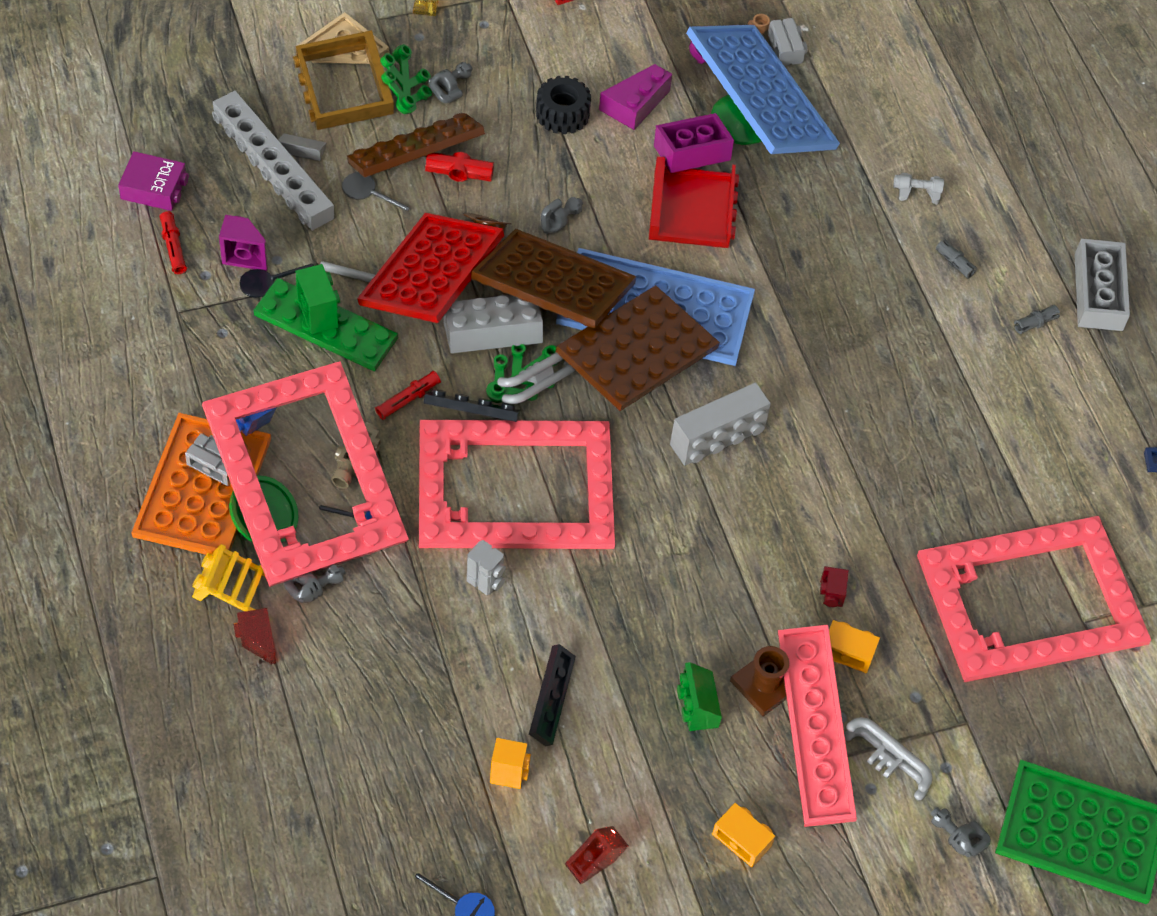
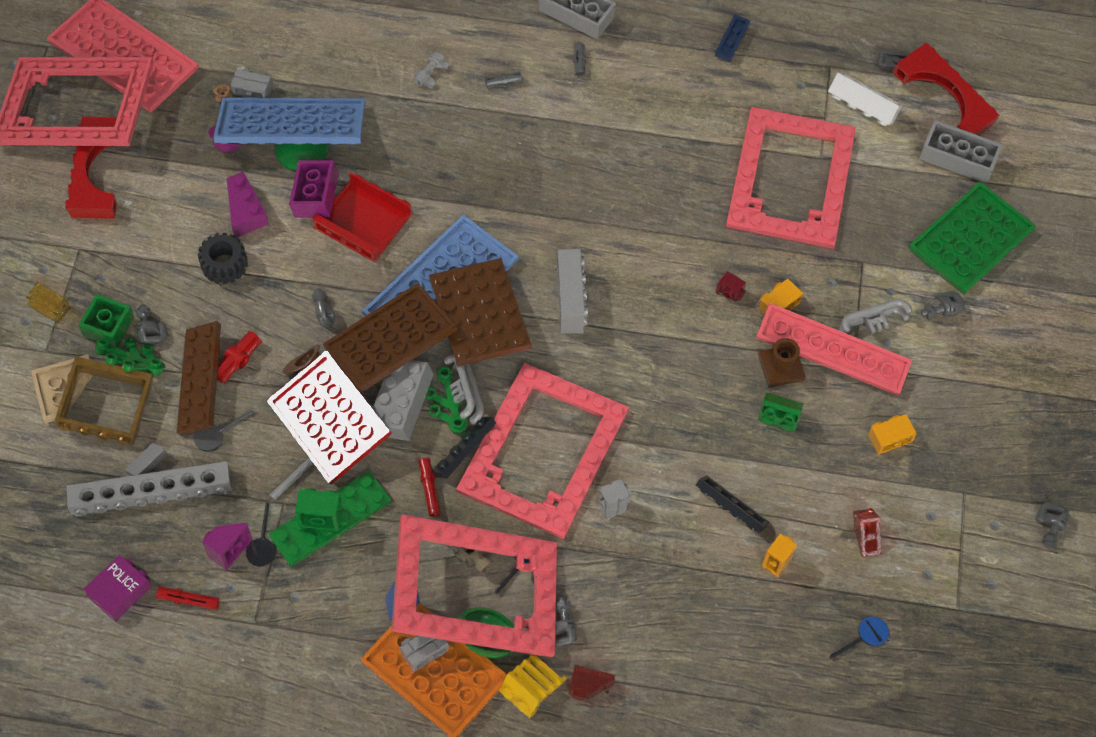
camera: 60 degrees left, 5 degrees up
none -> green brick [78,294,135,348]

